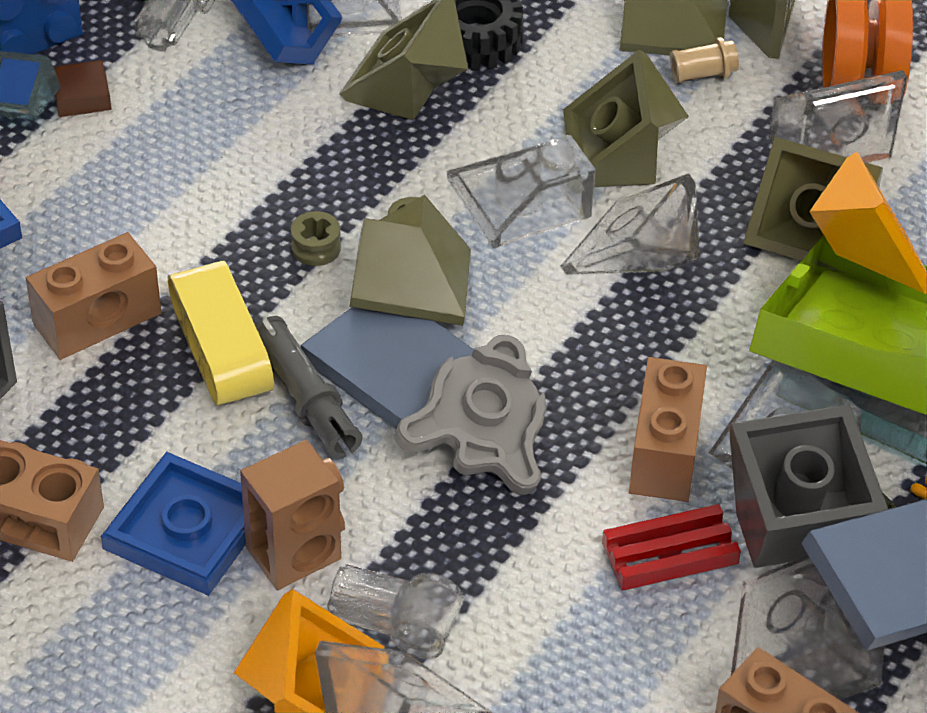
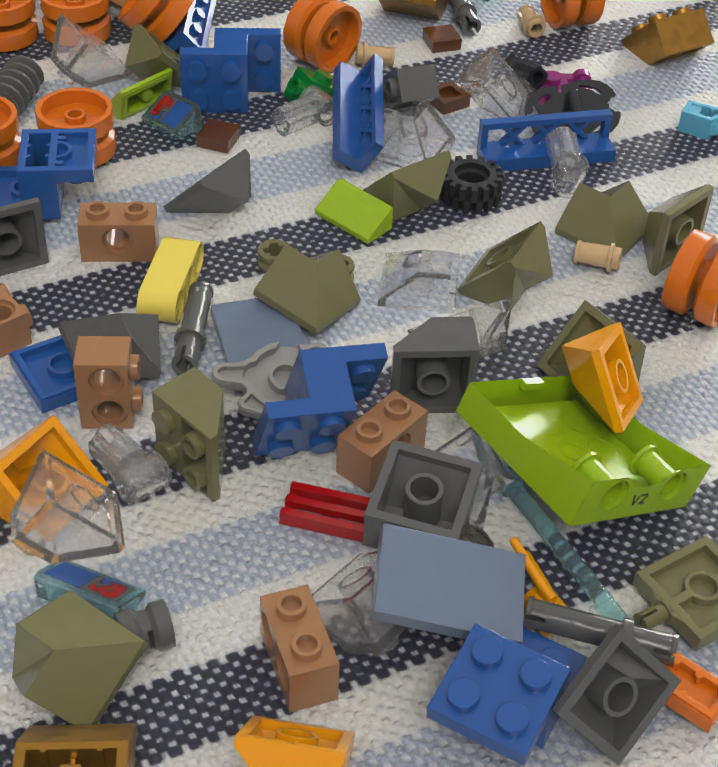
camera: 30 degrees right, 5 degrees down
clear slope [768,70,907,163] -> none
none -> dark grey slope [58,313,161,379]
none -> olive slope [152,367,225,502]
none -> dark grey slope [163,148,251,213]
none -> blue bracket [252,342,388,458]
none -> lime slope [315,179,393,244]
none -> dark grey slope [389,317,480,413]

